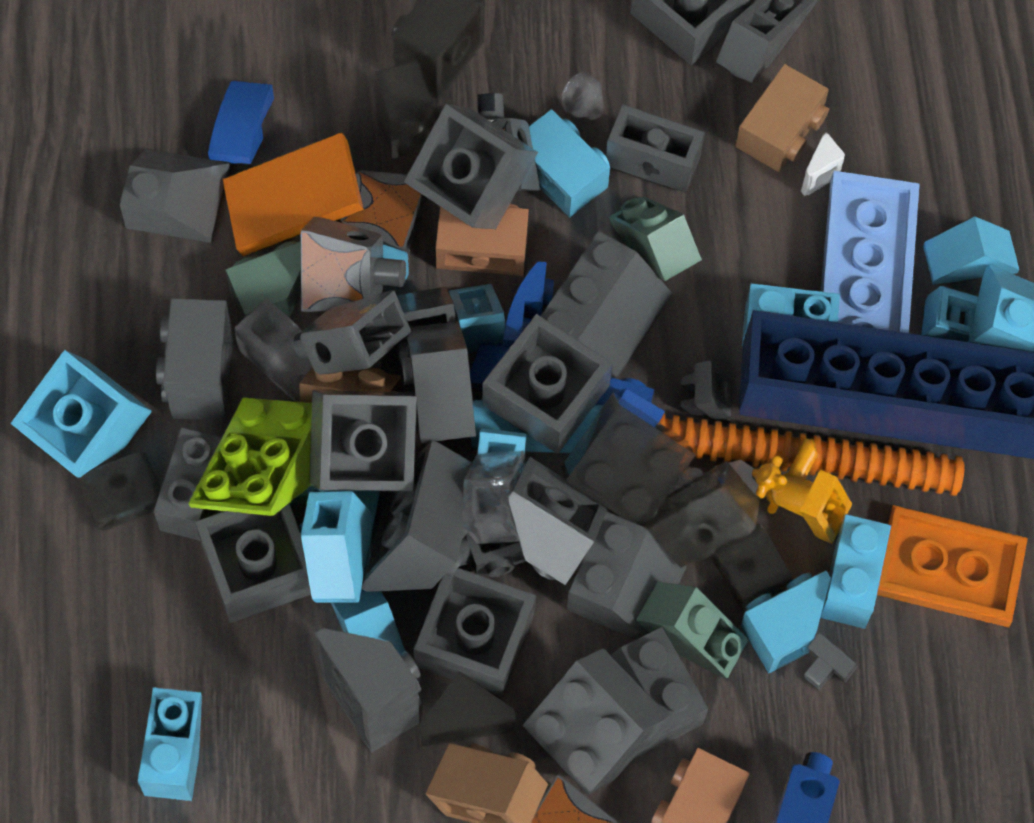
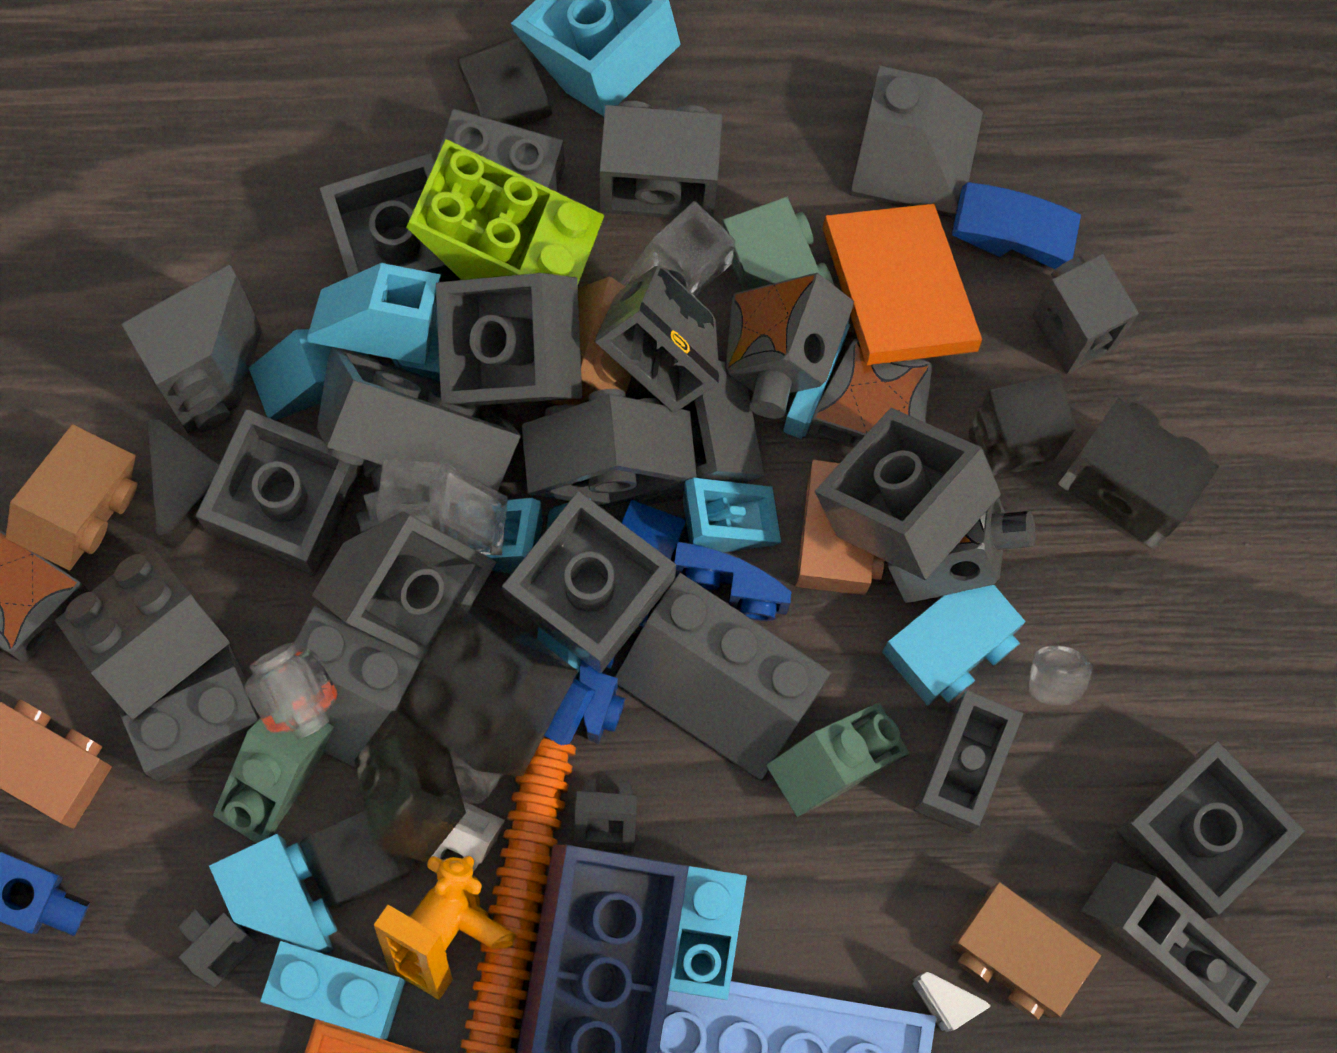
camera: 90 degrees right, 10 degrees up
medium azure slope [138,688,202,801] -> none
none -> clear head [245,642,338,739]
none -> dark grey brick [1032,254,1139,374]

